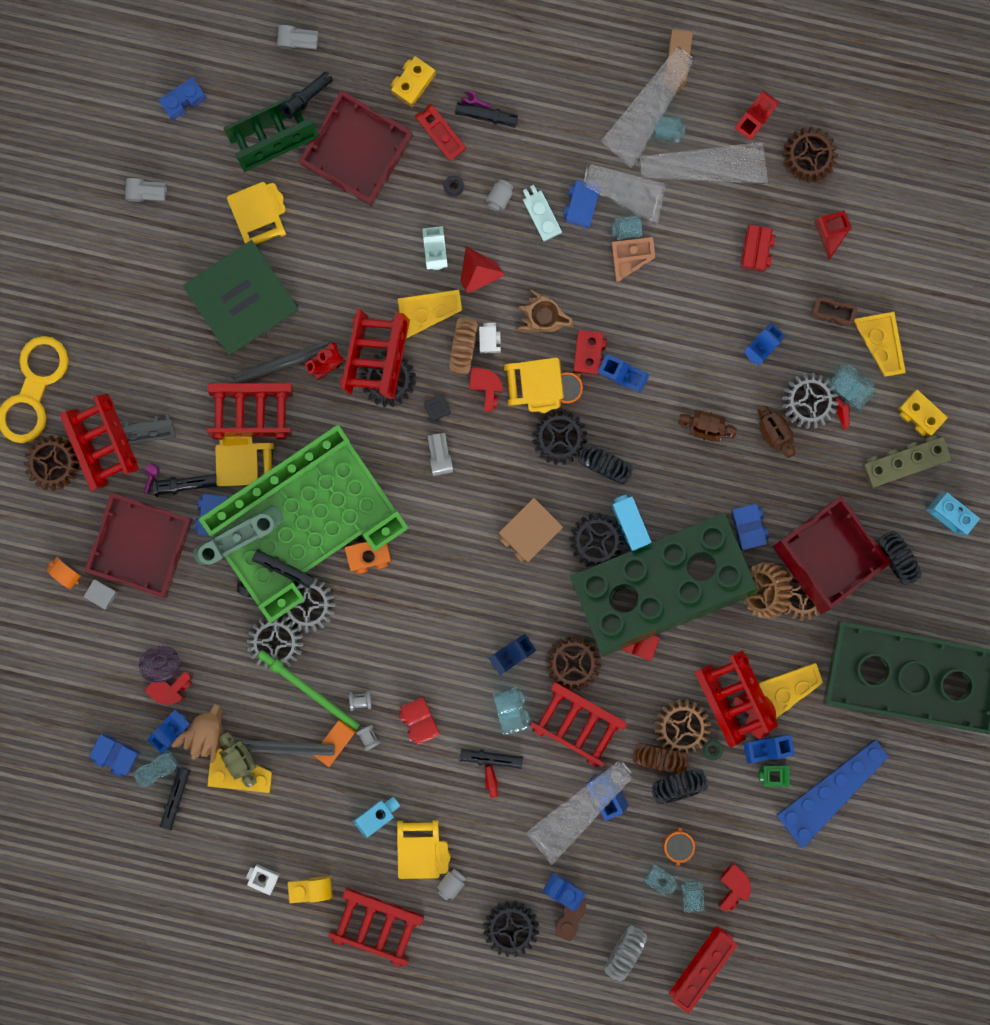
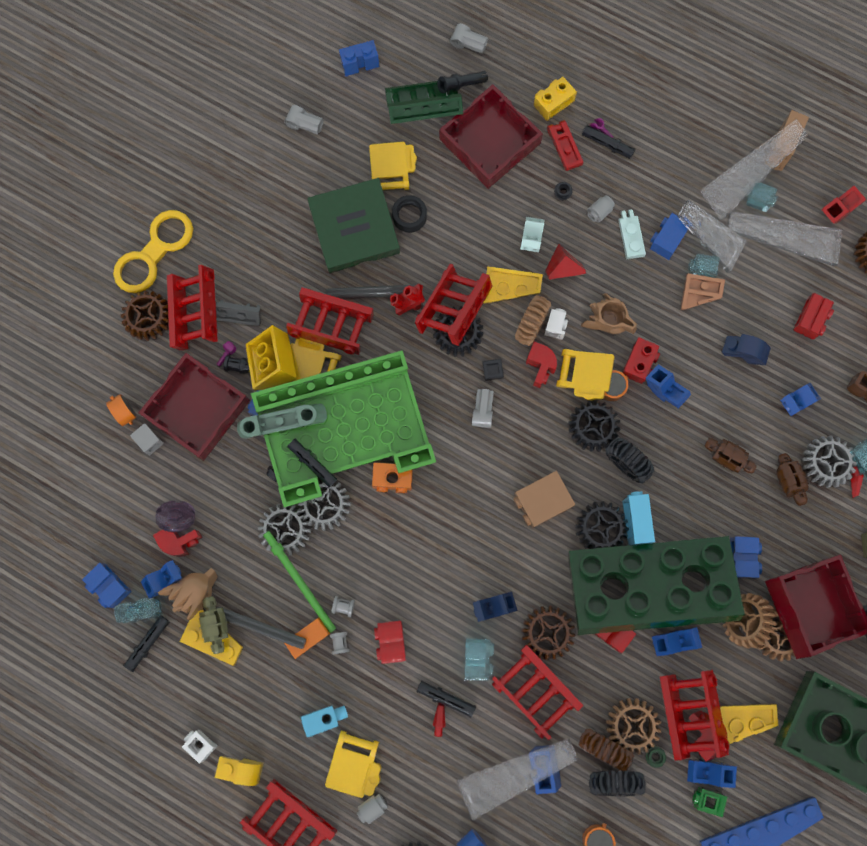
camera: 20 degrees right, 10 degrees down
none -> yellow slope [245,325,297,391]
none -> black tyre [392,195,427,233]
none -> blue brick [652,627,702,656]
none -> dark blue brick [722,334,771,365]

